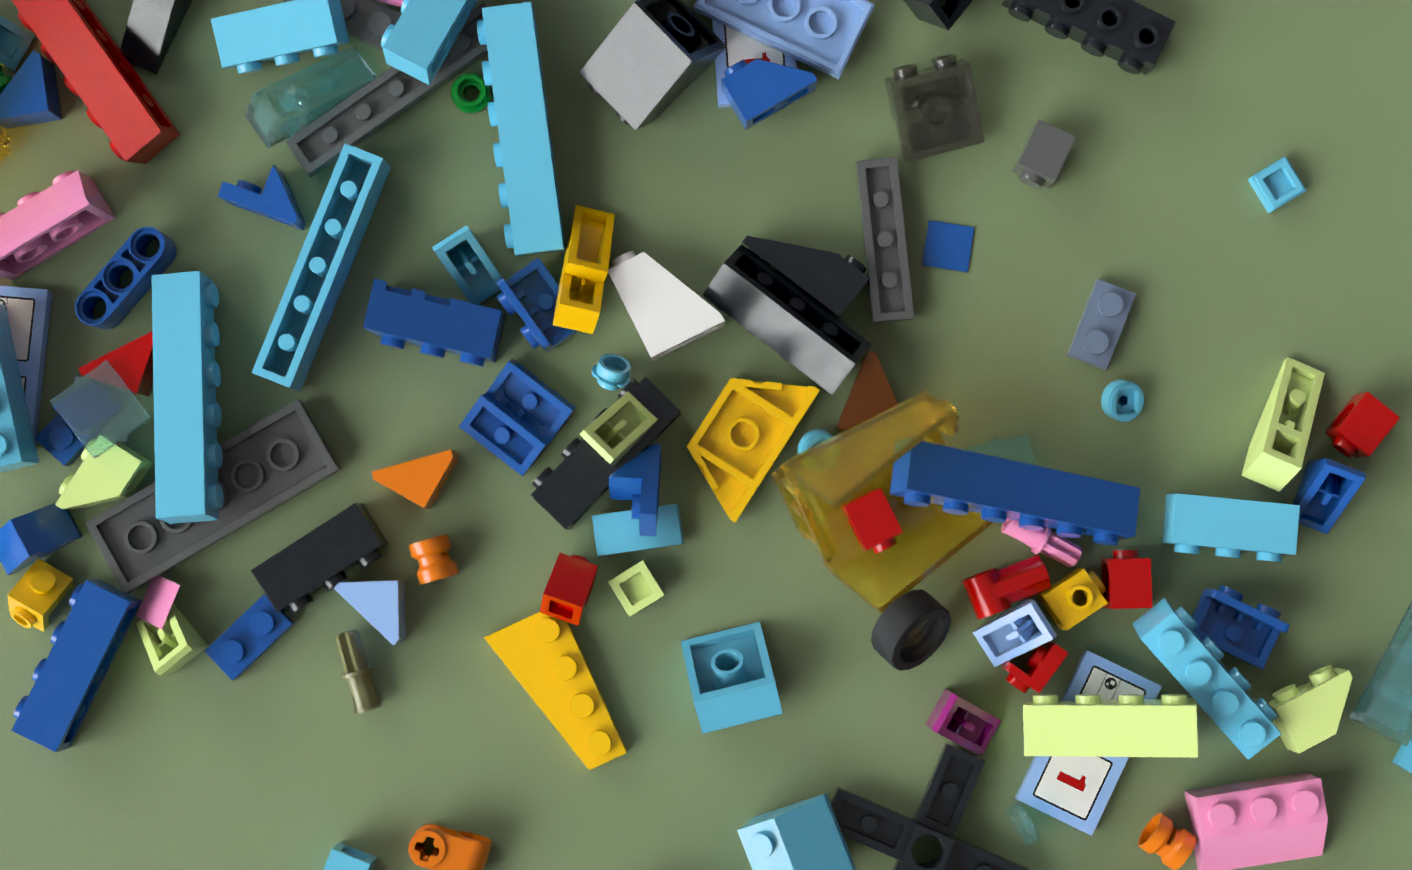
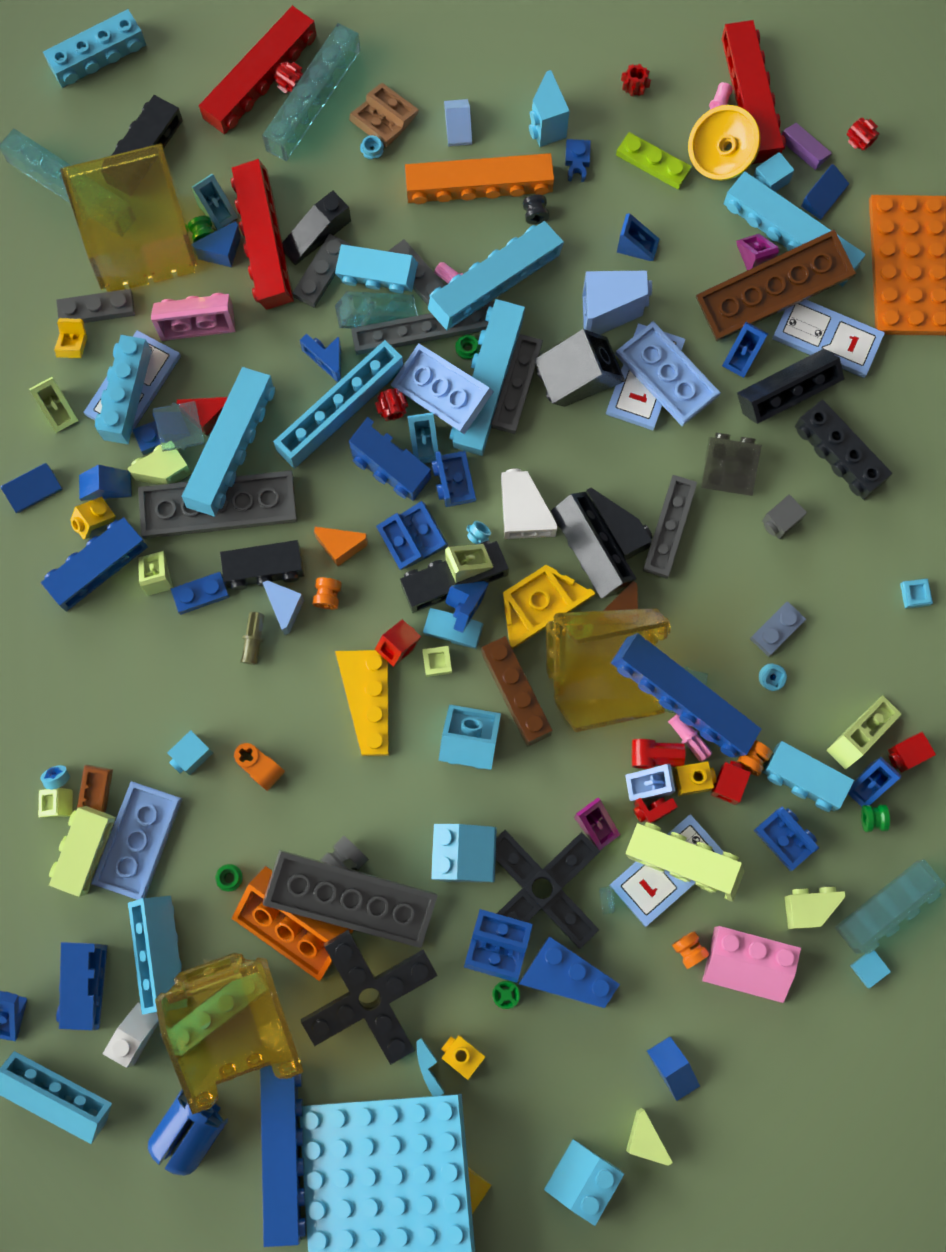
camera: 15 degrees right, 10 degrees down
blue beam [75,226,177,330] -> none
bright pink sticker [136,576,180,629] -> none
yellow slope [553,205,615,334] -> none
blue slope [721,59,817,130] -> none
red brick [841,487,903,554] -> none
black tyre [871,589,951,671] -> none
blue sticker [922,220,974,272] -> none
medium azure brick [1132,598,1281,760] -> none
none -> dark grey plate [292,234,351,308]
none -> red gear [375,388,409,421]
none -> light blue plate [391,343,494,434]
none -> reddish brown brick [481,636,553,747]
none -> dark grey plate [491,334,543,434]
none -> orange wheel [737,740,773,776]
none -> green wheel [861,804,890,832]

